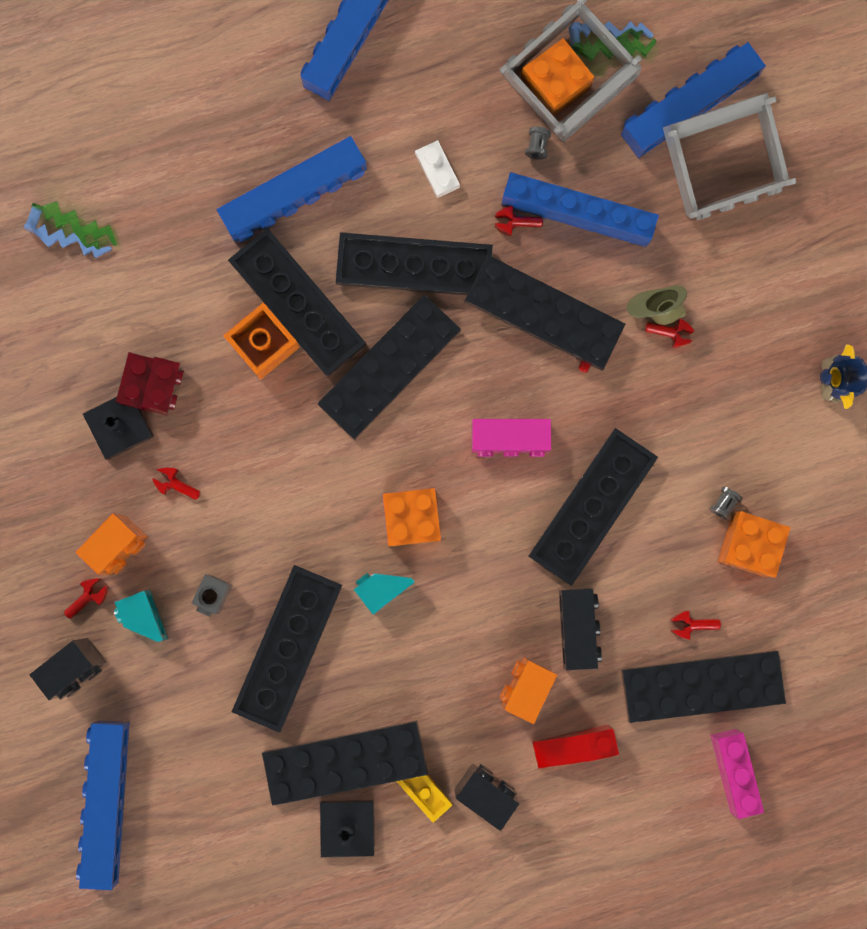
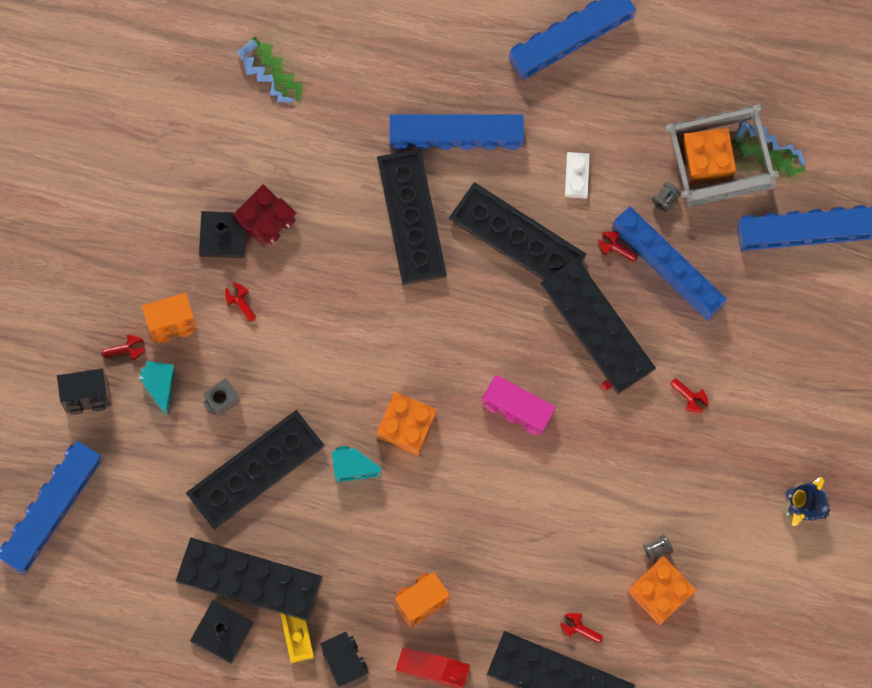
camera: 30 degrees right, 10 degrees down
orange brick [223,302,300,380] -> none
black plate [317,294,461,440] -> none
black plate [528,428,658,586] -> none
black brick [559,588,602,671] -> none
olive piece [626,285,687,325] -> none
light grey window [663,93,797,220] -> none

